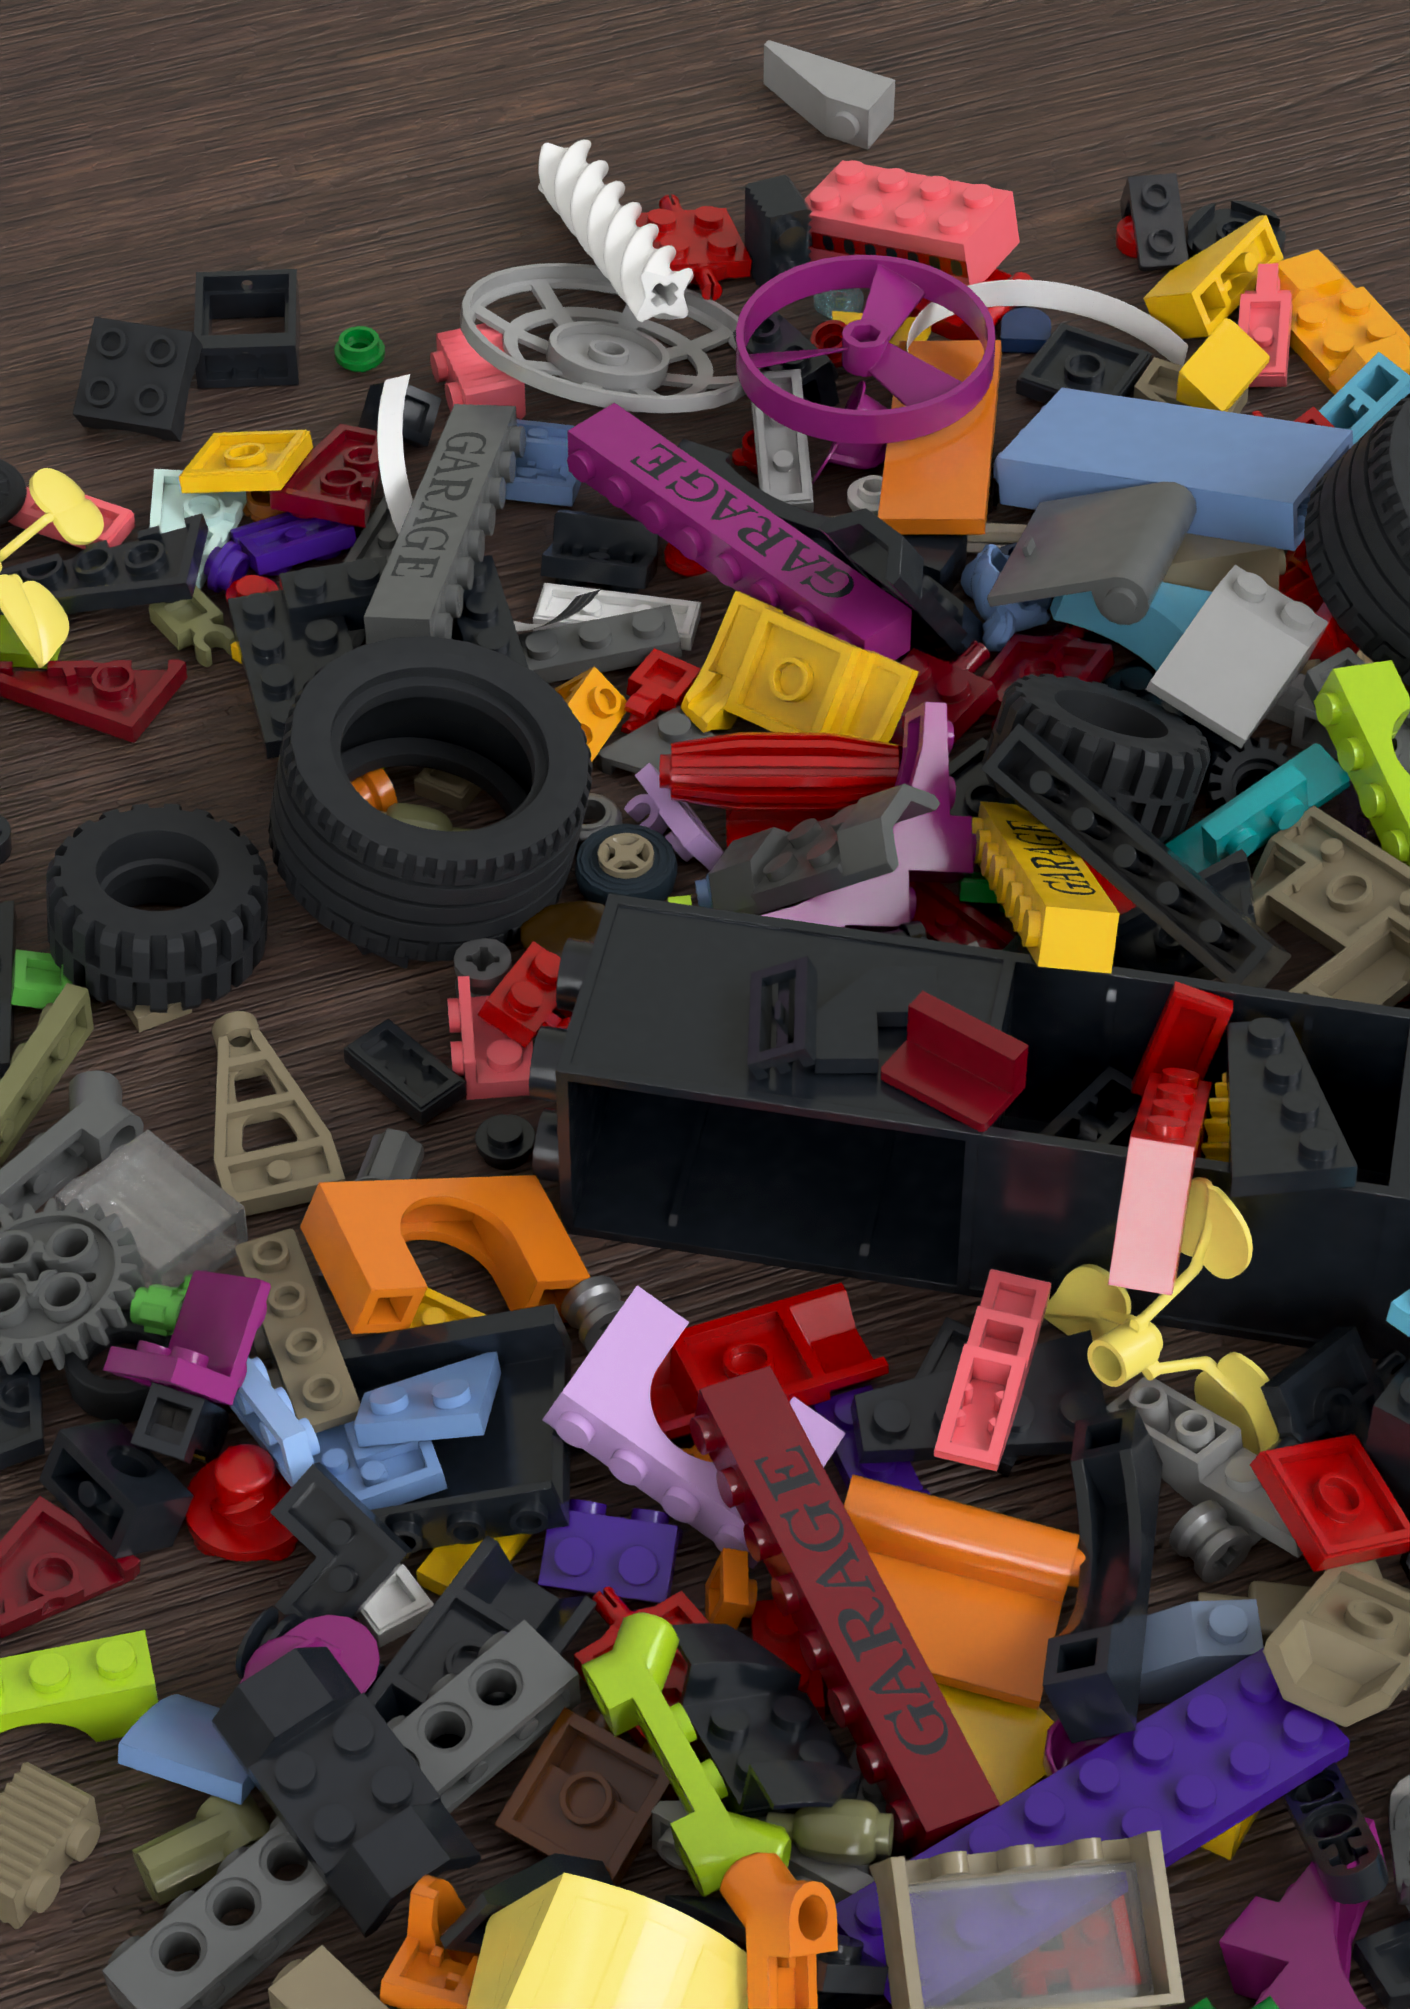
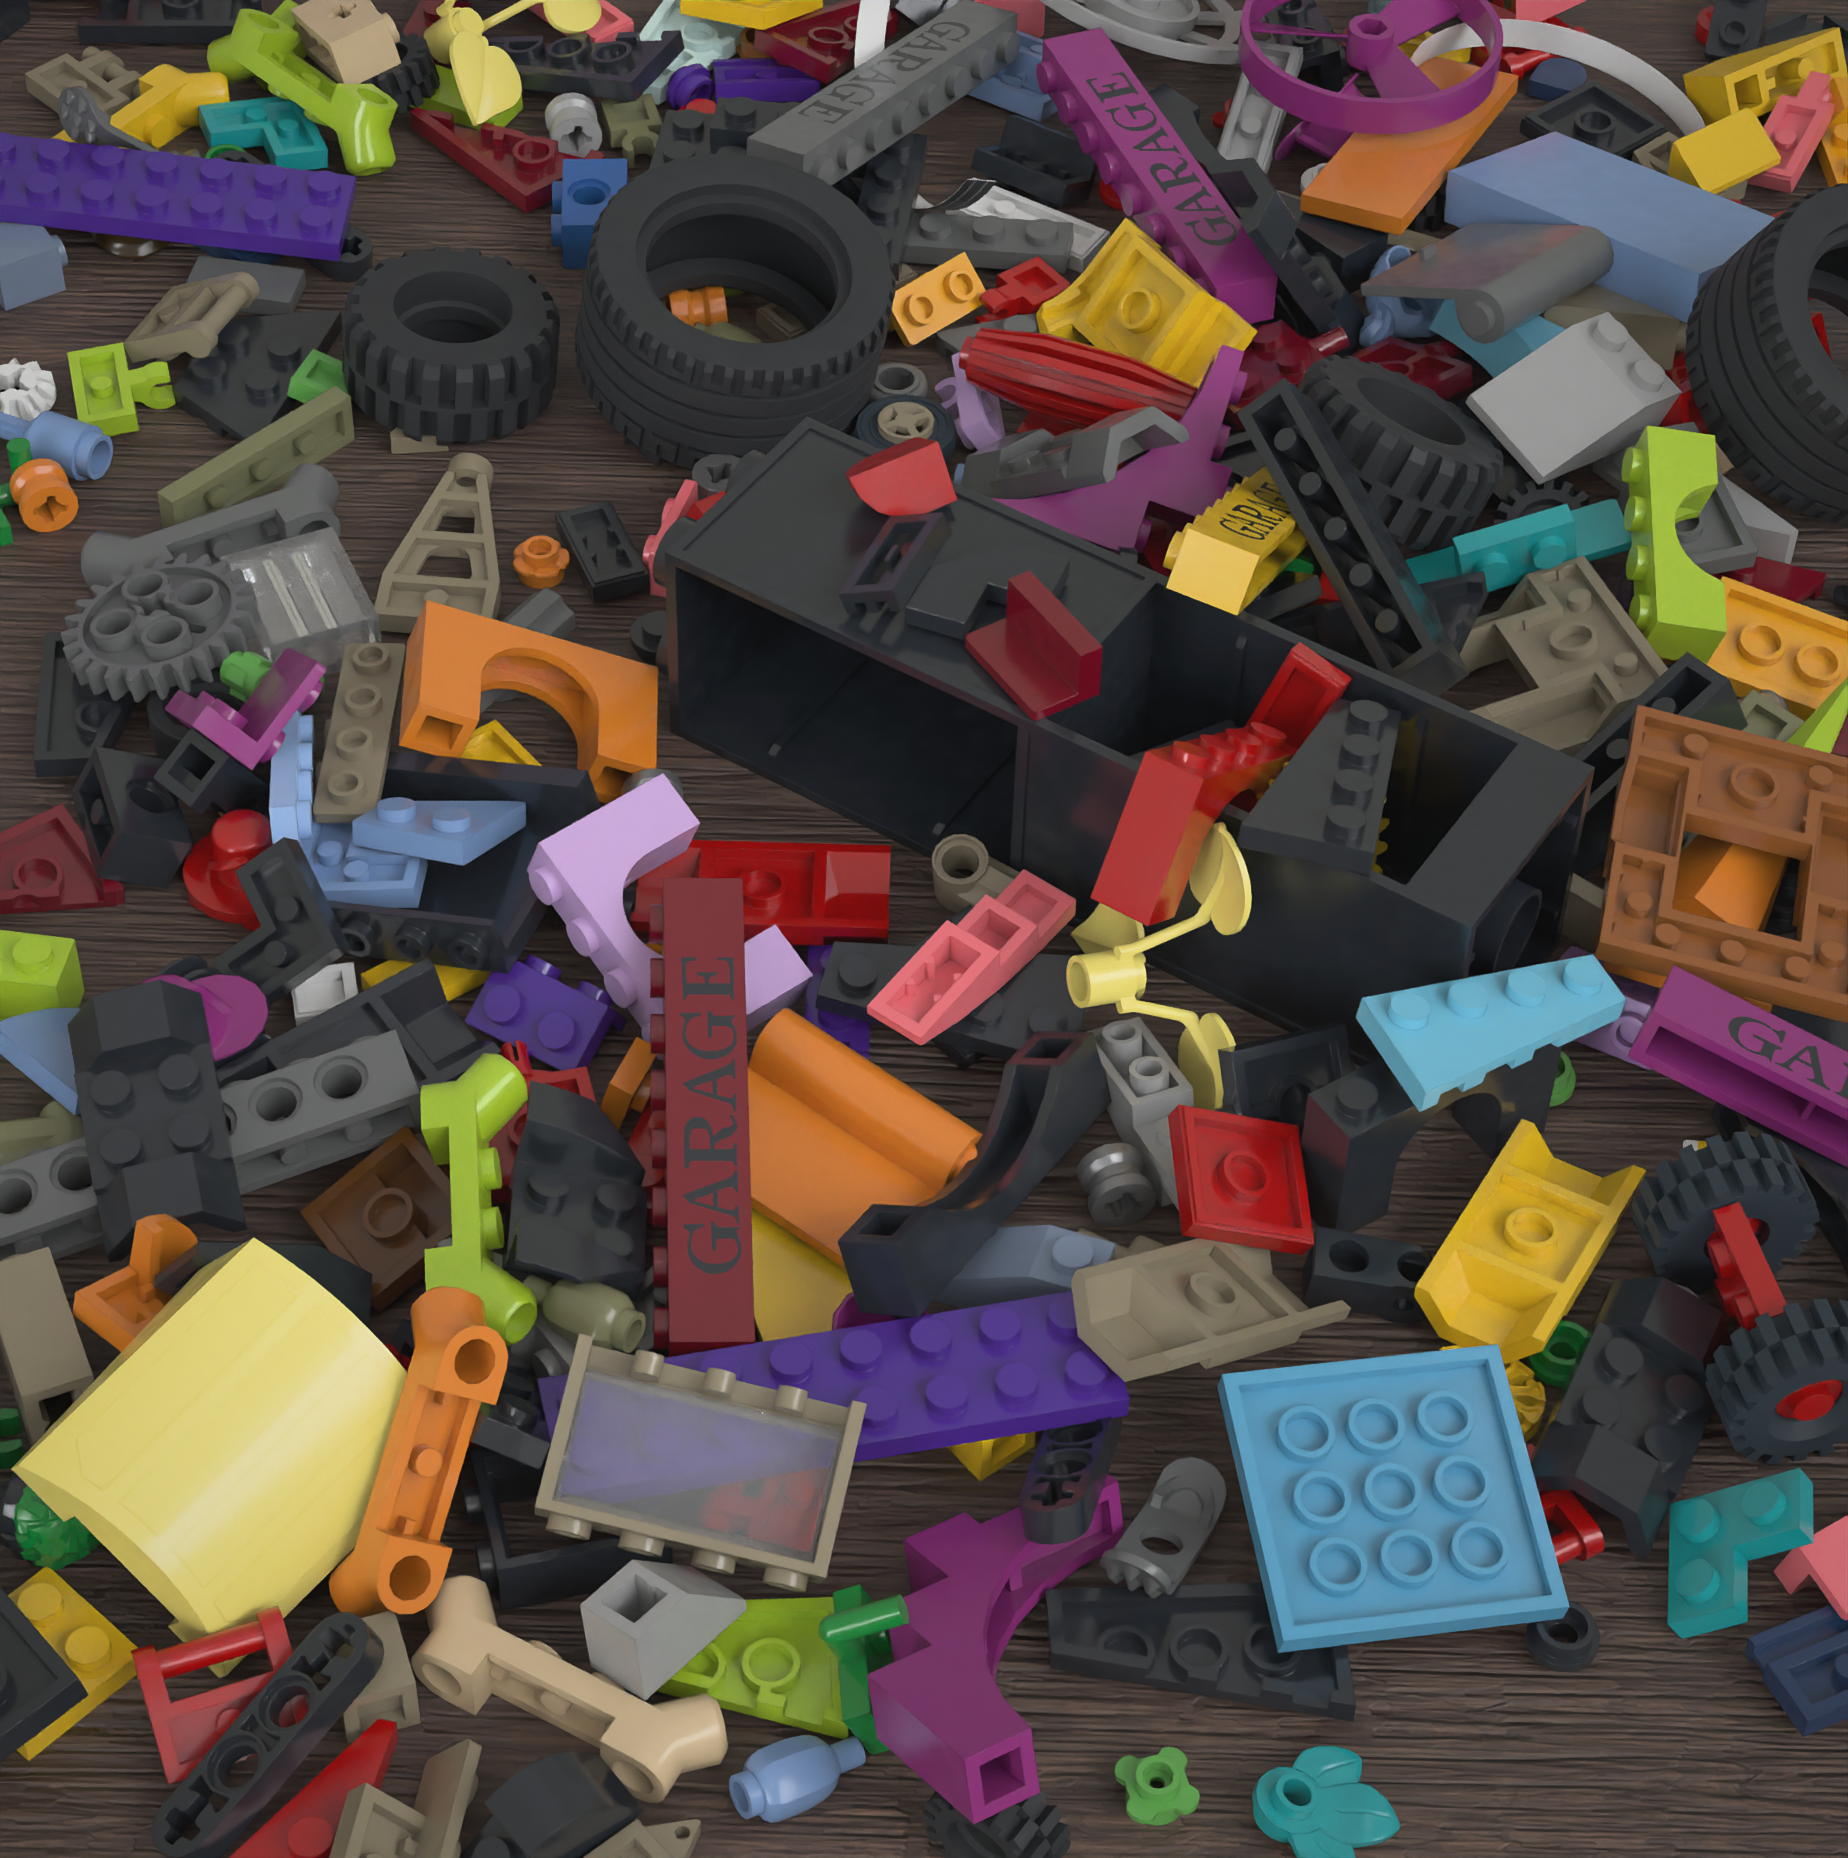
camera: 20 degrees right, 0 degrees up
none -> orange plate [513,535,570,589]
none -> light grey wheel [544,93,602,158]
none -> blue brick [551,159,628,269]
none -> brick [845,437,957,516]
none -> dark tan piece [932,834,1020,913]

